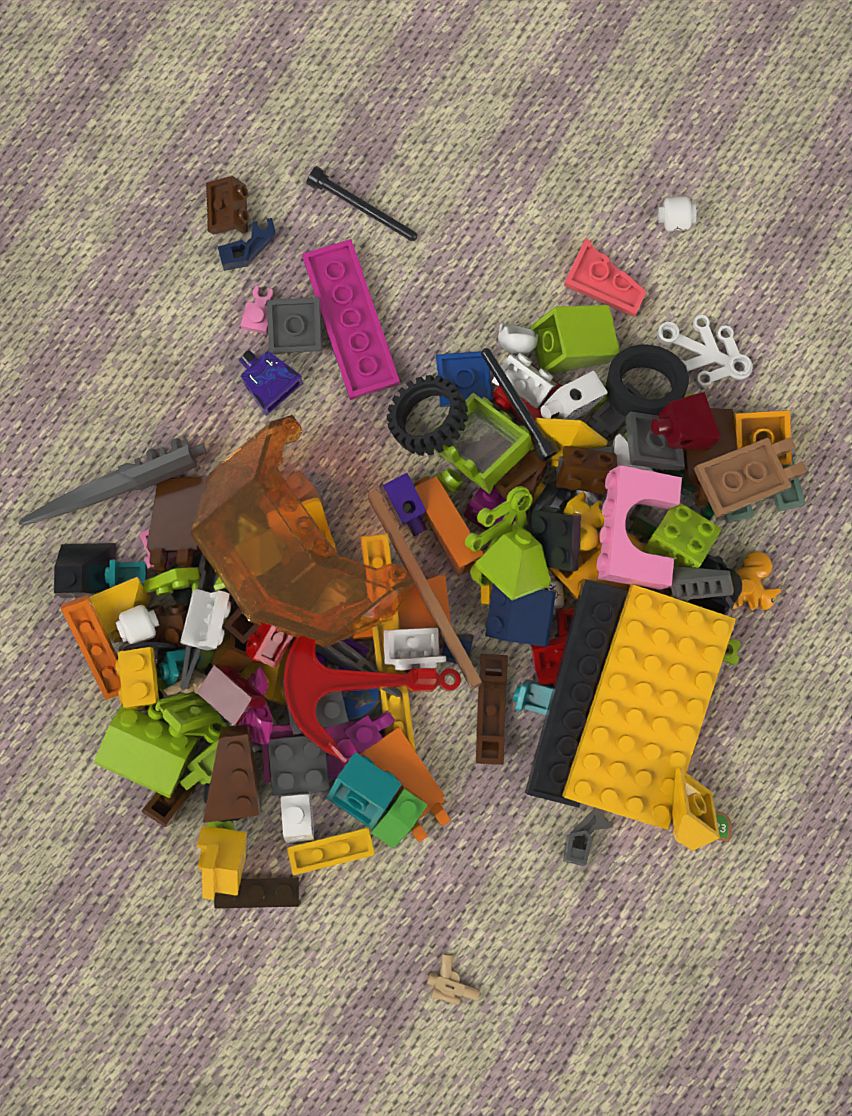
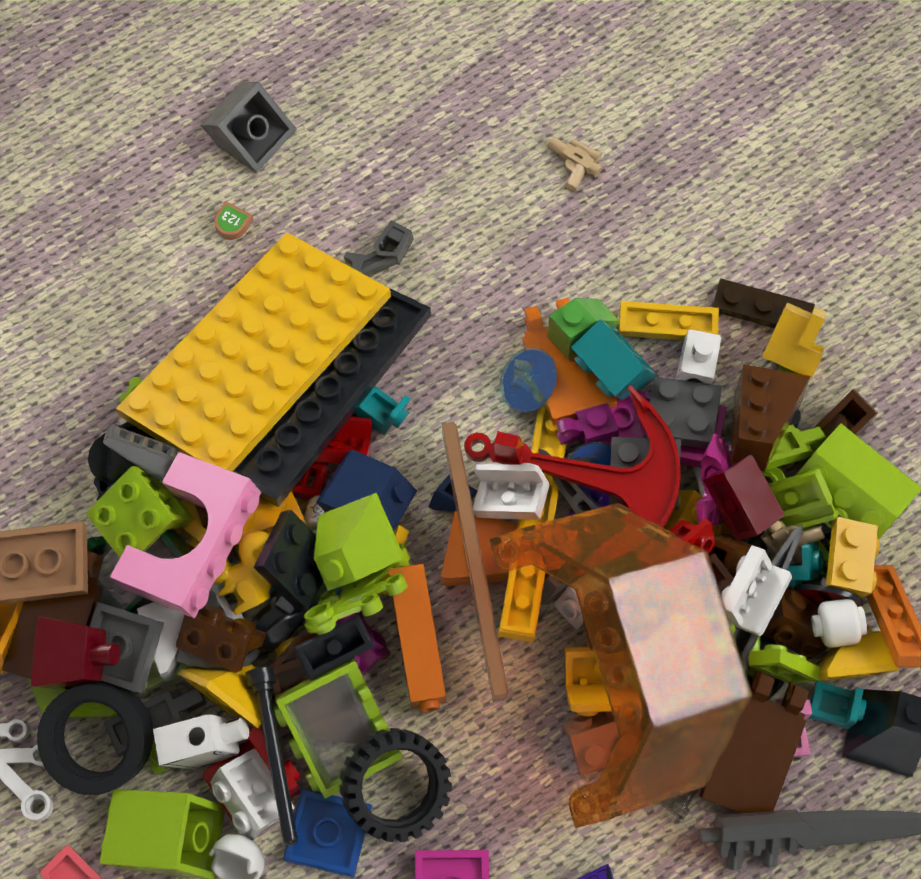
camera: 160 degrees left, 10 degrees down
dark purple torso [380,473,428,537] -> none
lime plate [436,468,463,493] -> none
reddish brown slope [476,654,508,765] -> none
yellow slope [672,768,720,851] -> none
light orange animal [731,551,781,611] -> none
none -> dark grey slope [200,82,297,173]
none -> black slope [293,614,375,680]
none -> clear light blue piece [500,347,557,413]

